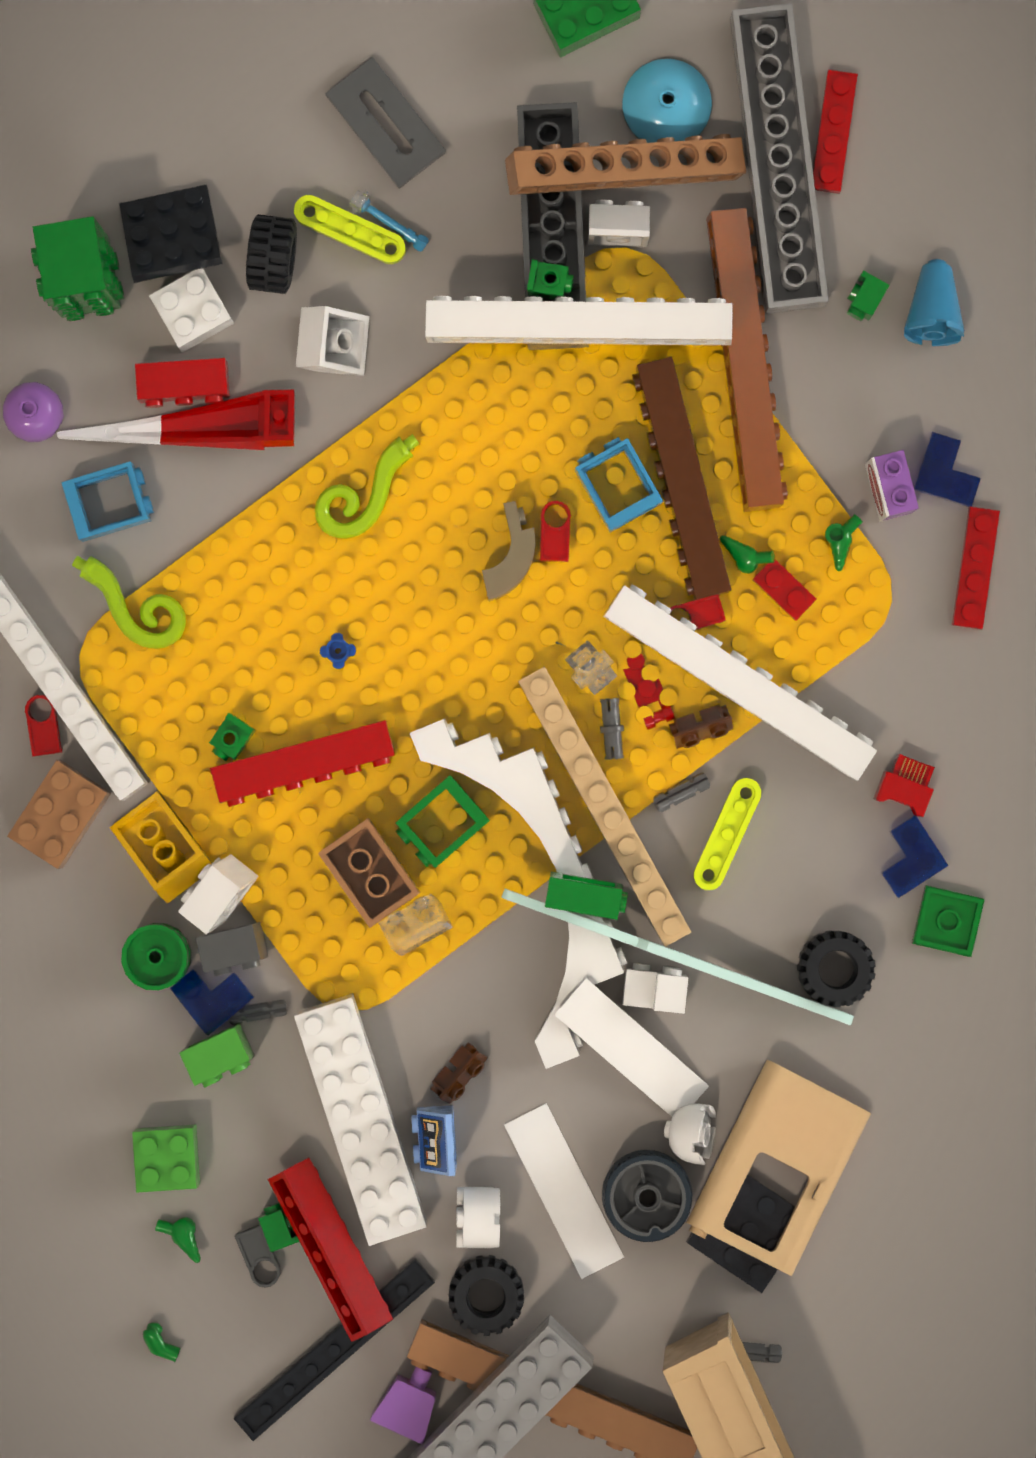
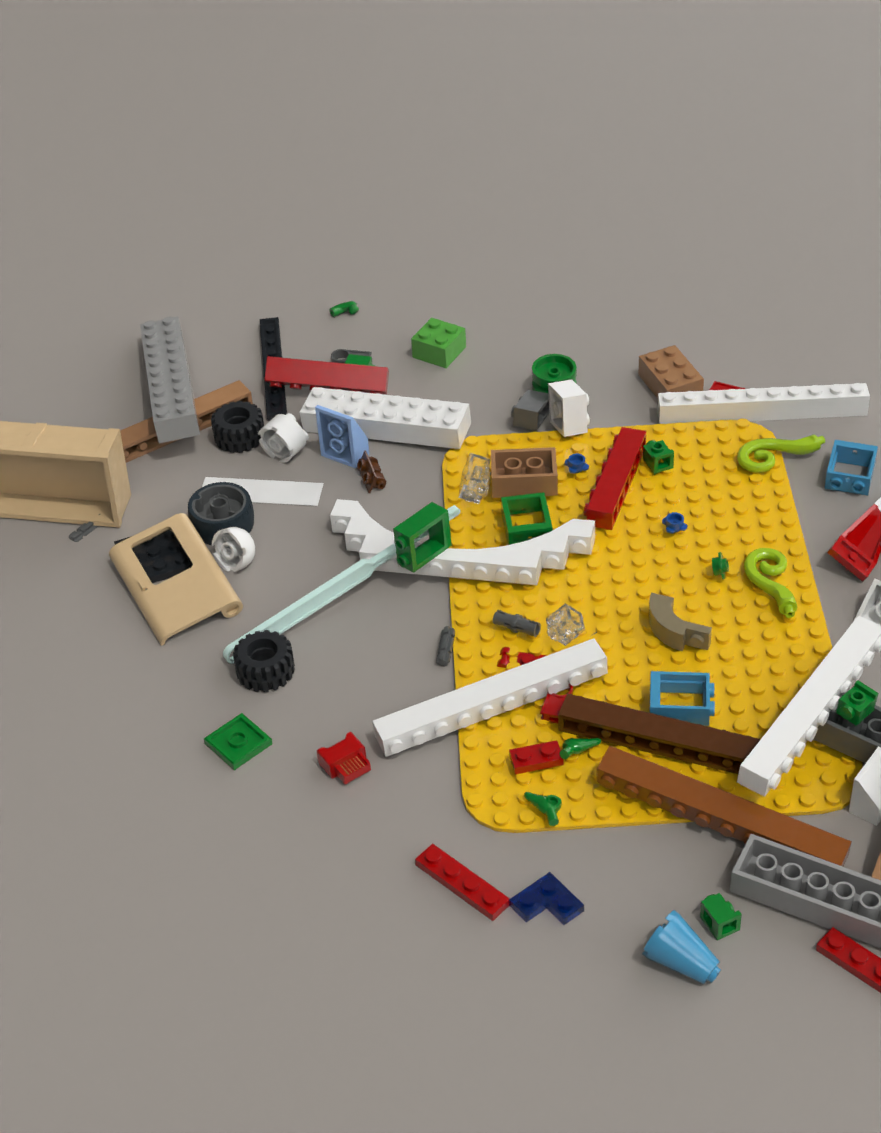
camera: 130 degrees right, 45 degrees down
yellow slope [109,791,212,904] -> none
green animal [155,1217,201,1263] -> none
clear blue plate [170,969,254,1036] -> none
bright green brick [179,1024,255,1088] -> none
dark grey axle [228,1000,287,1025] -> none
medium lavender torso [370,1367,436,1444] -> none
tan brick [518,667,691,947] -> none
red piece [540,501,571,562] -> none
white sticker [554,978,709,1117] -> none
white brick [622,963,688,1014] -> none
reddish brown hinge [669,704,733,749] -> none
neon yellow plate [693,778,761,890] -> none
medium lavender piece [865,450,919,522] -> none
clear blue plate [881,815,949,898] -> none
none -> blue plate [565,453,589,474]
none -> green plate [712,552,729,579]

